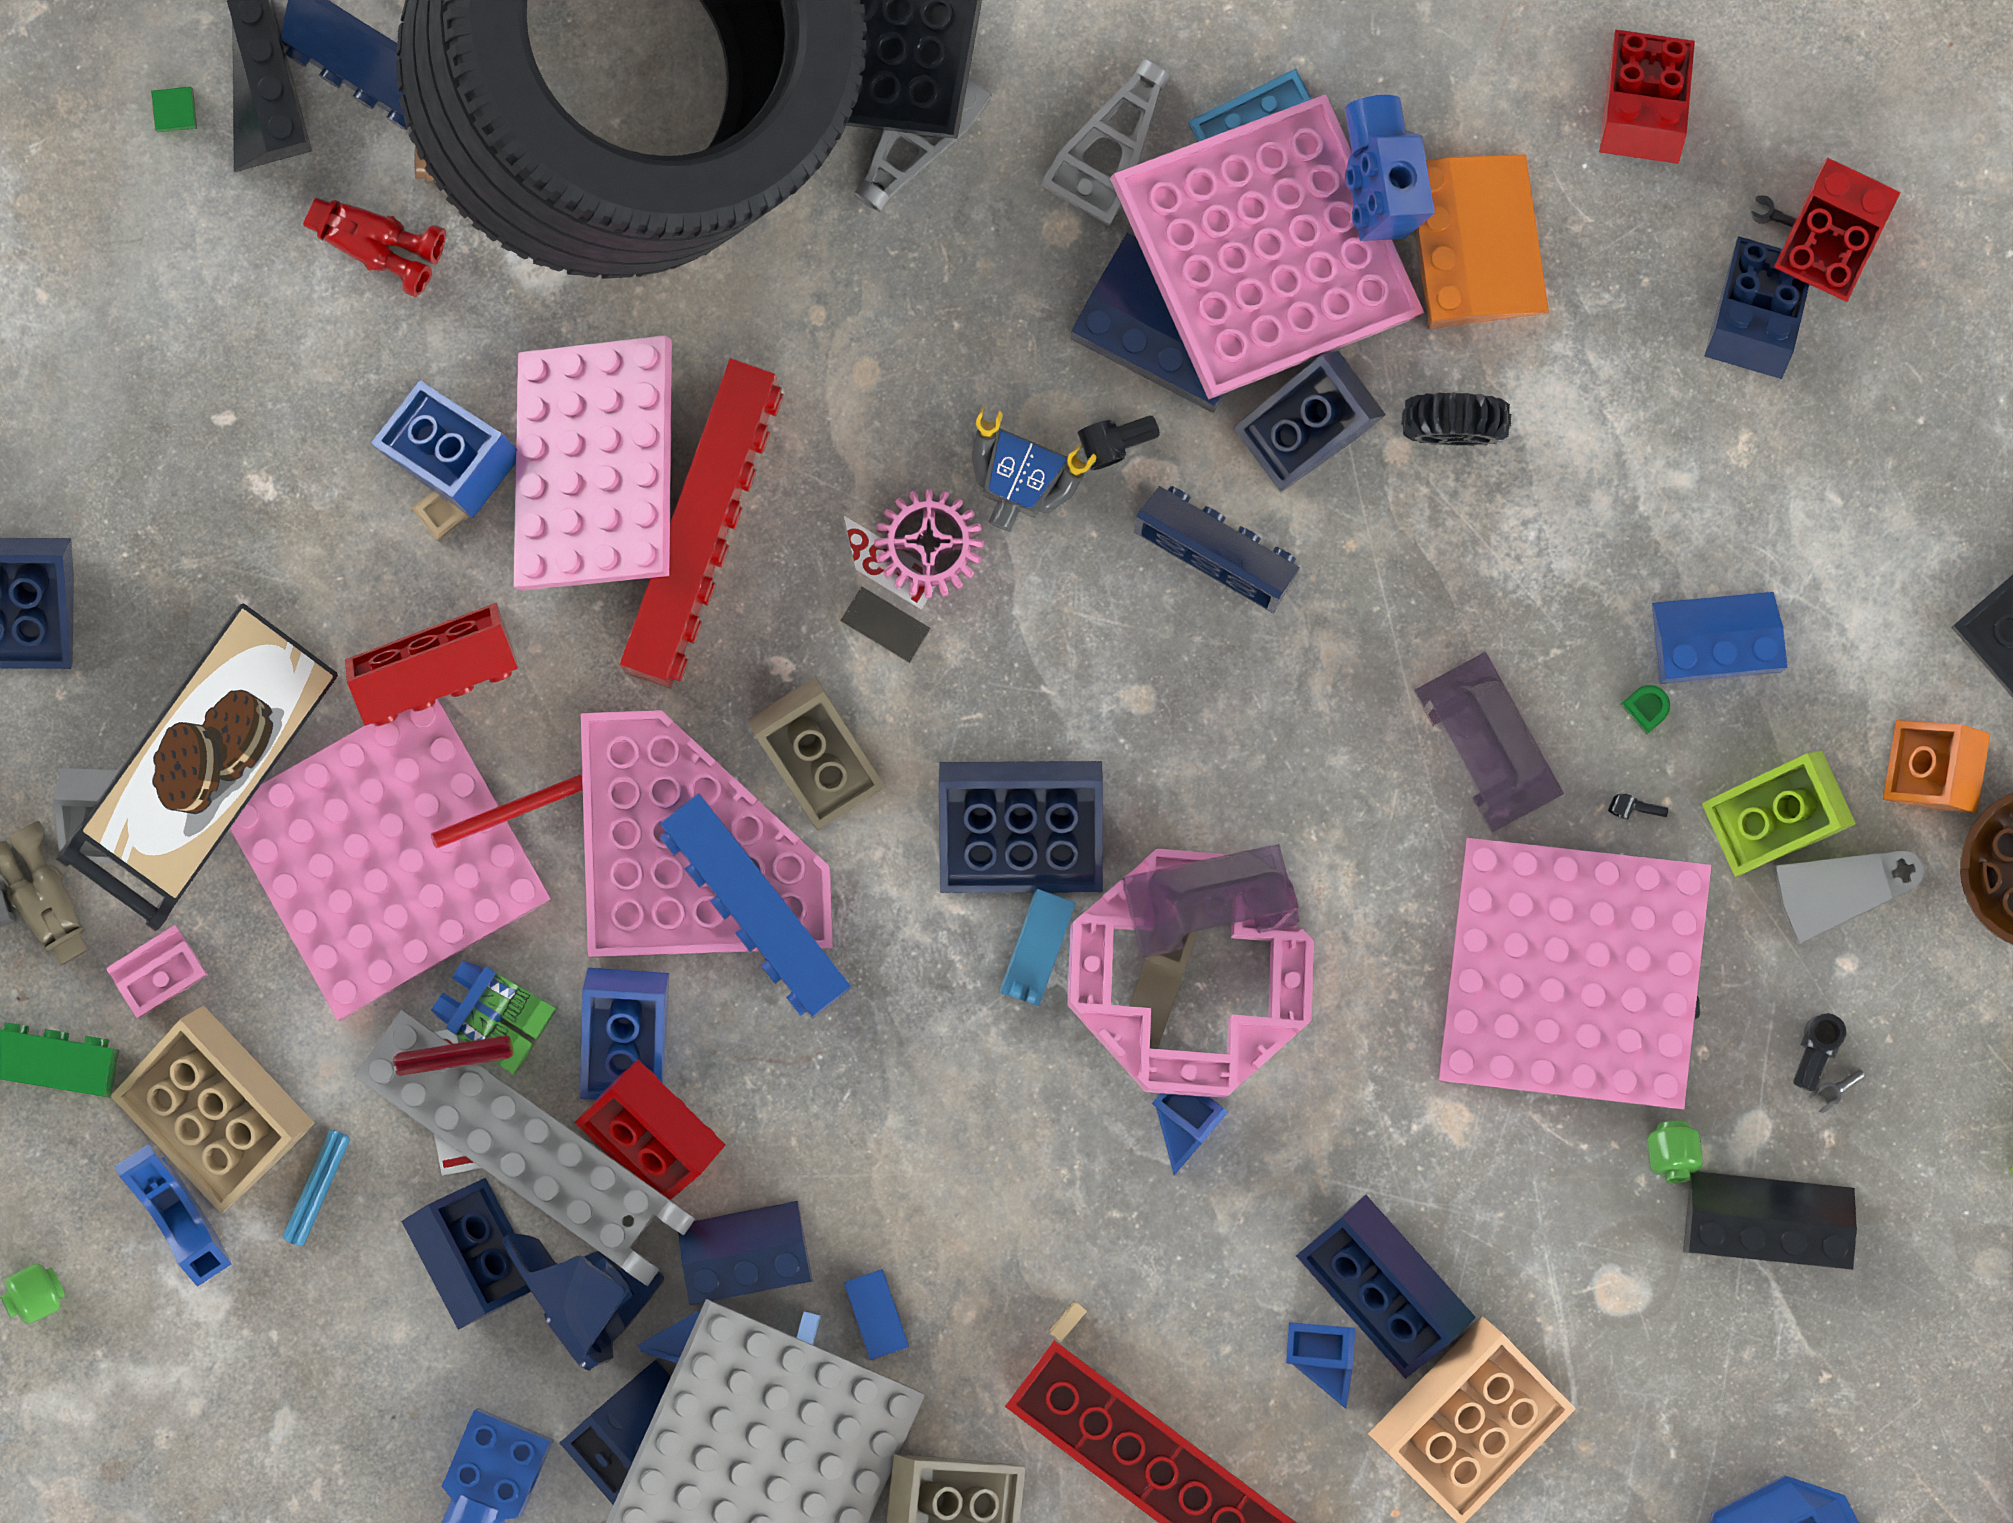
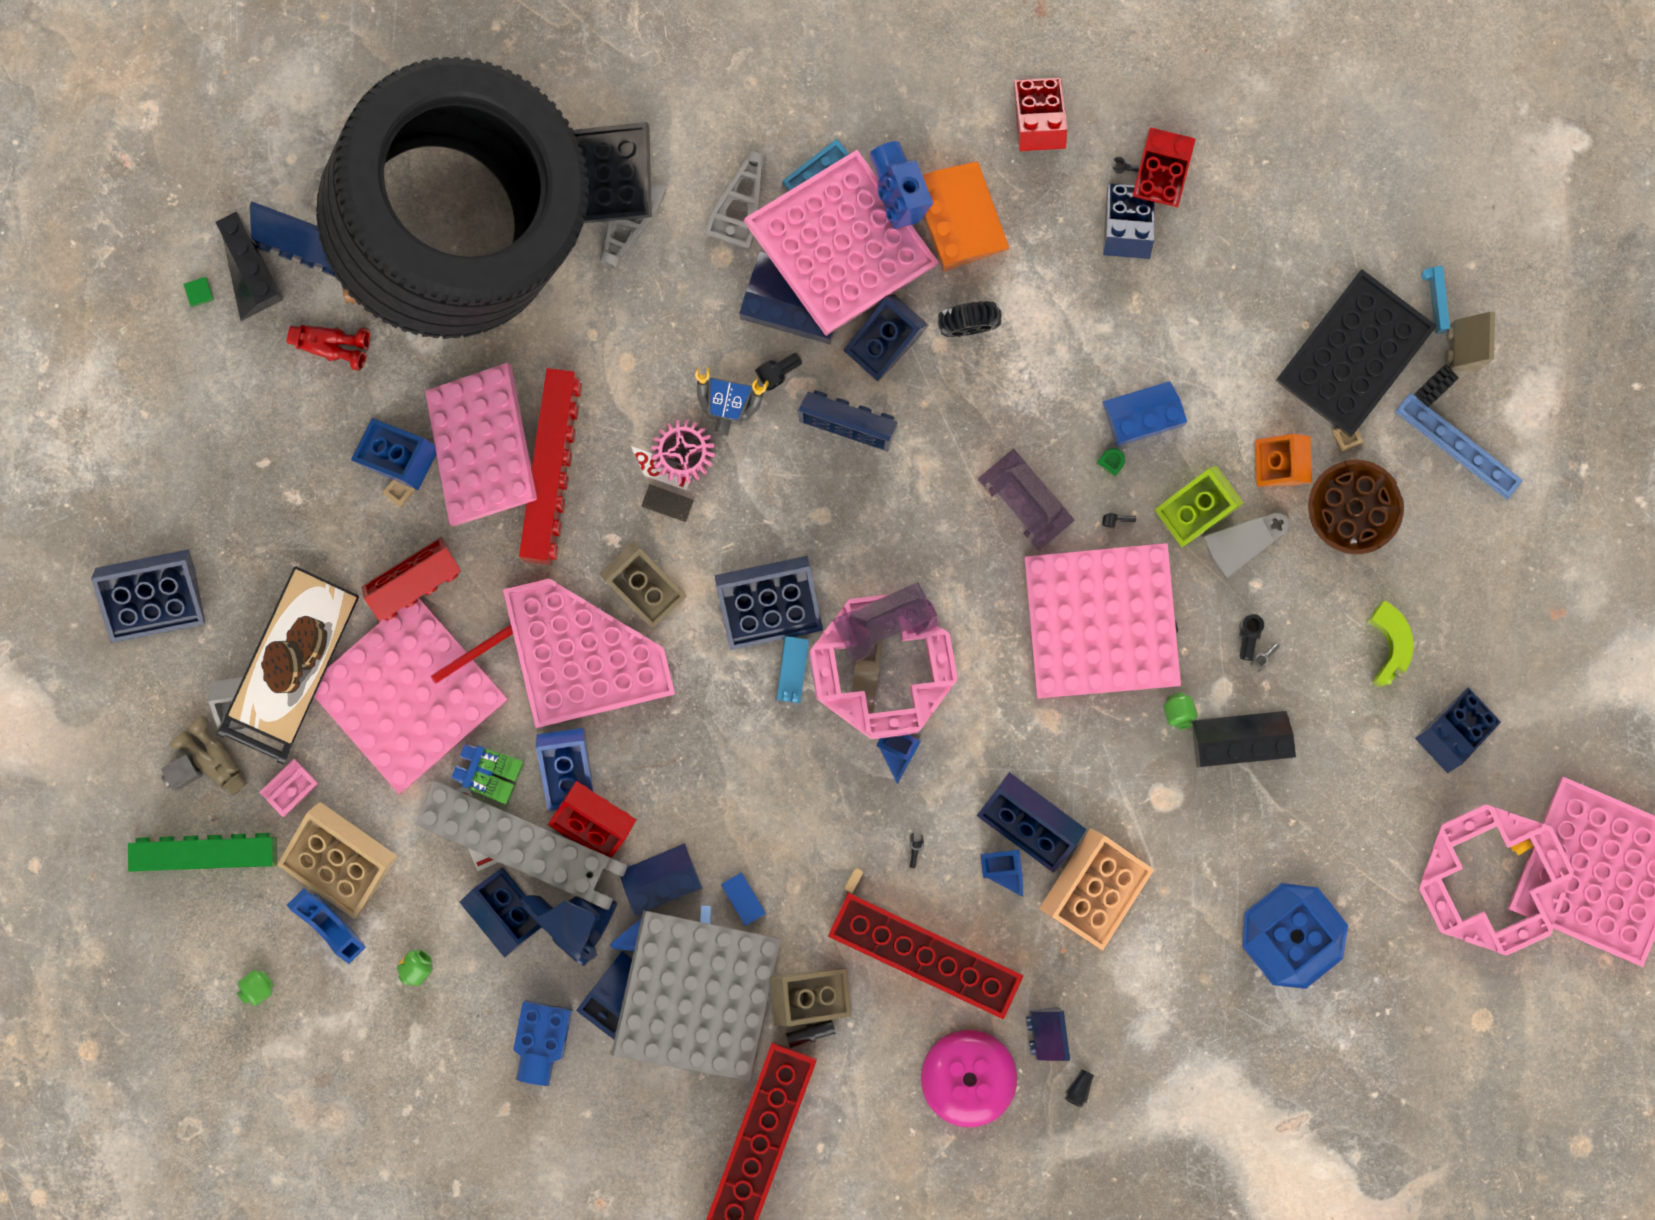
camera: 15 degrees left, 0 degrees up
dark azure axle [283,1130,350,1246] -> none
dark red axle [393,1036,513,1076] -> none
blue brick [659,793,851,1019] -> none
none -> bright green head [397,950,433,986]
none -> black hand [909,833,924,868]

